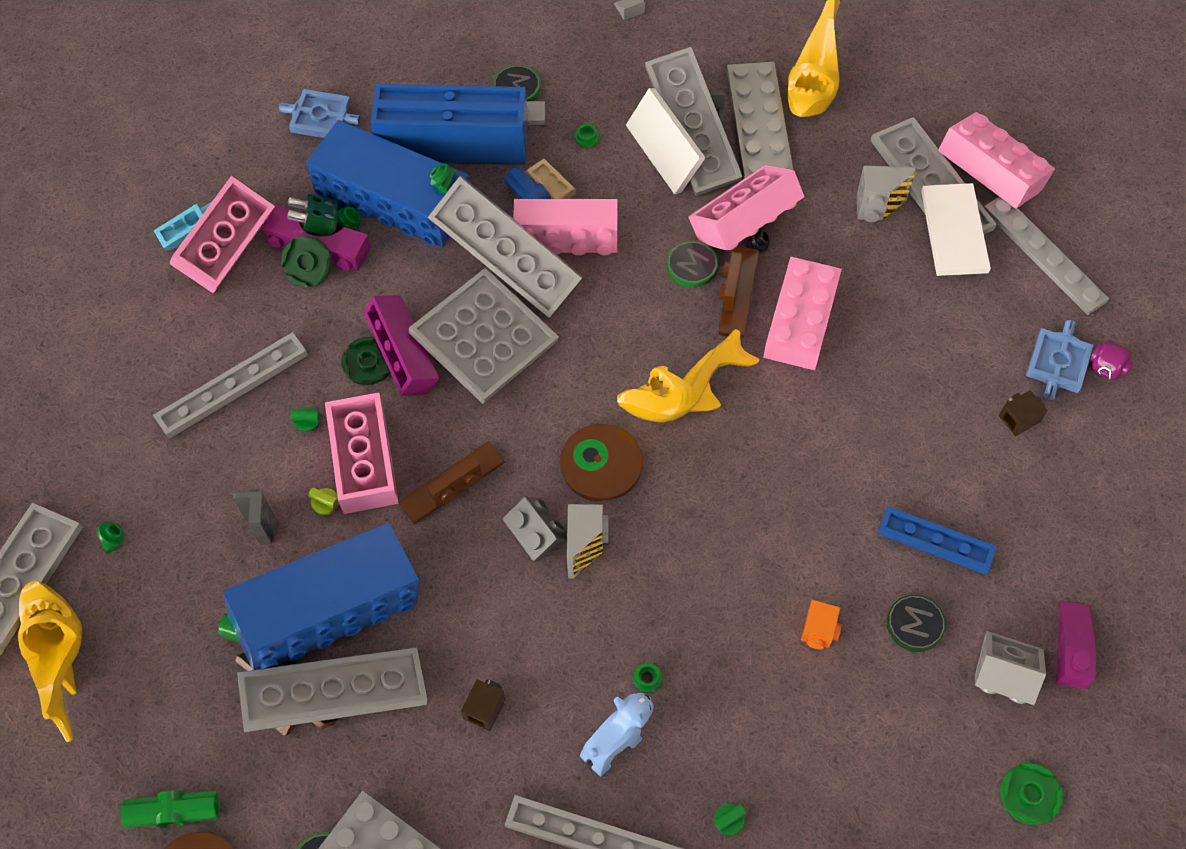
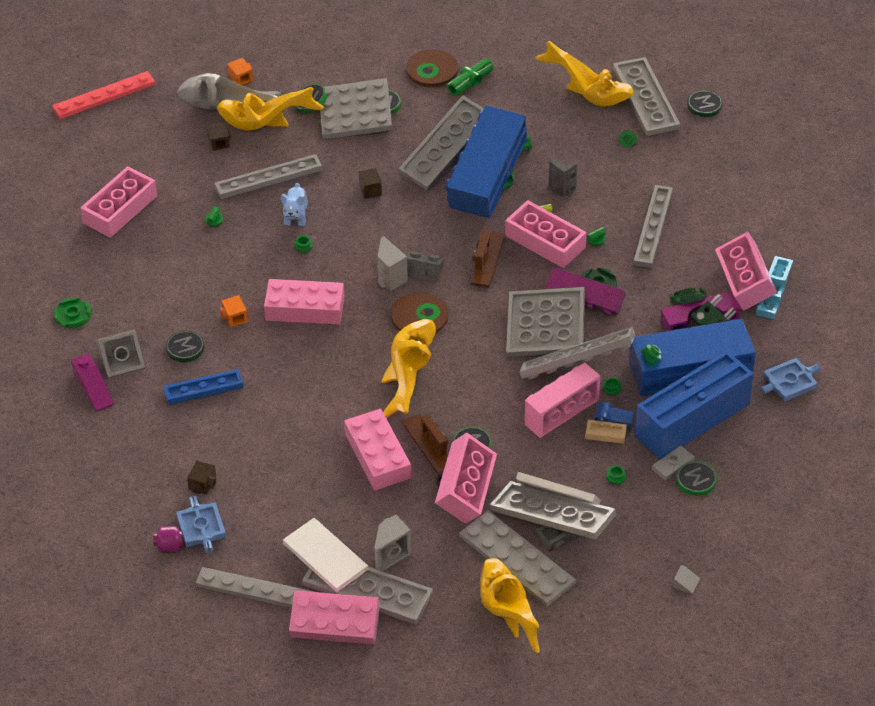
camera: 140 degrees right, 15 degrees down
none -> bright pink brick [264,279,344,325]

